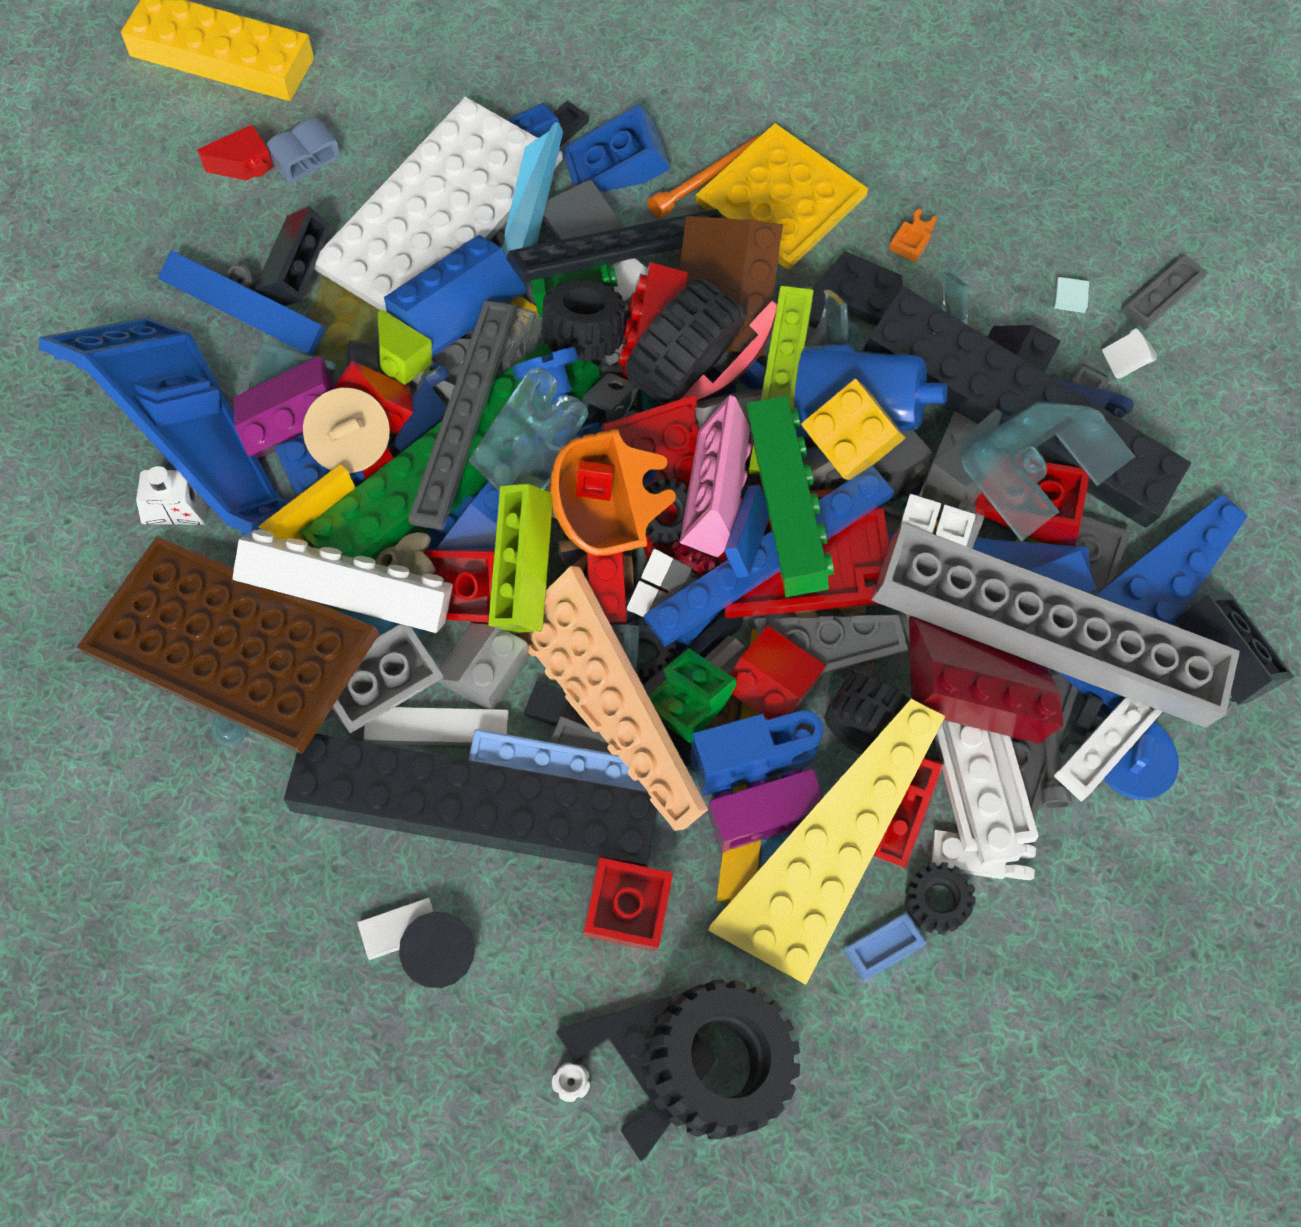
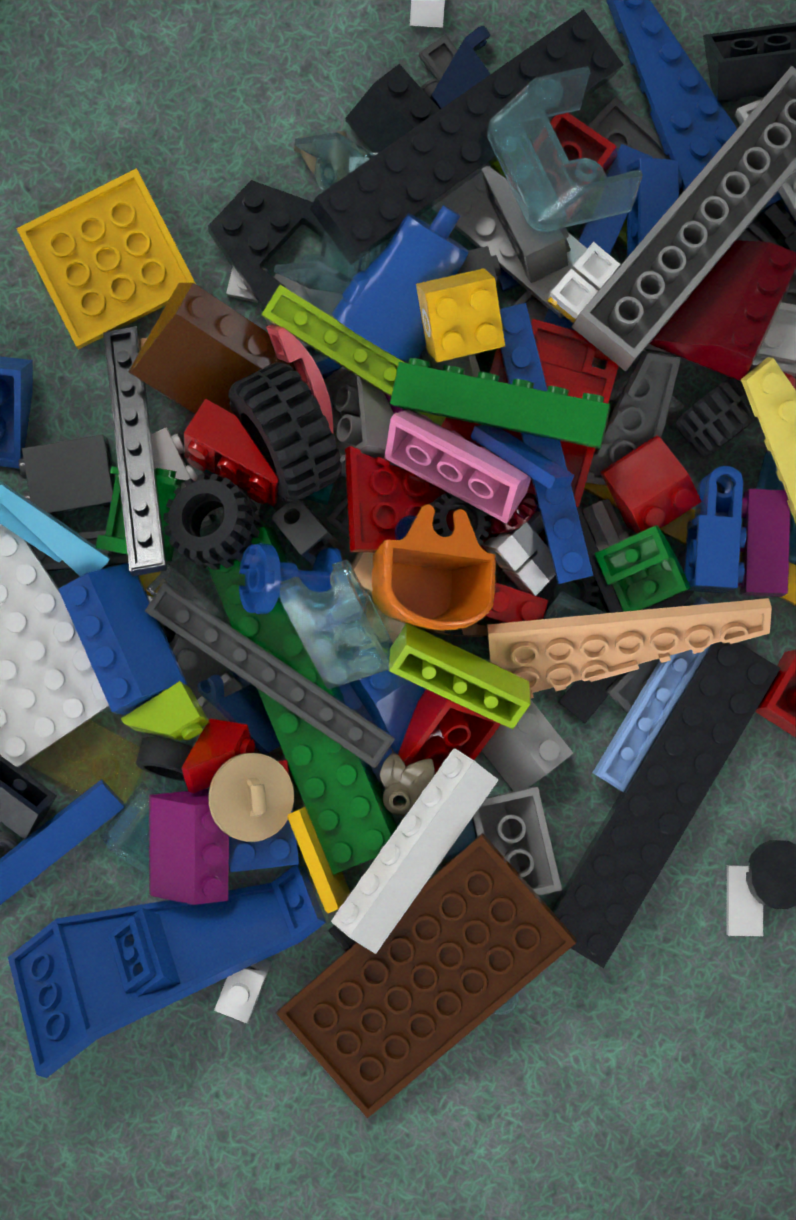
camera: 65 degrees left, 20 degrees up
white tile [364,707,509,746] -> none
red plate [576,461,615,501] -> none
orange piece [647,135,761,220] -> none
orange plate [889,208,937,263] -> none
light aqua tile [1054,277,1089,313] -> none

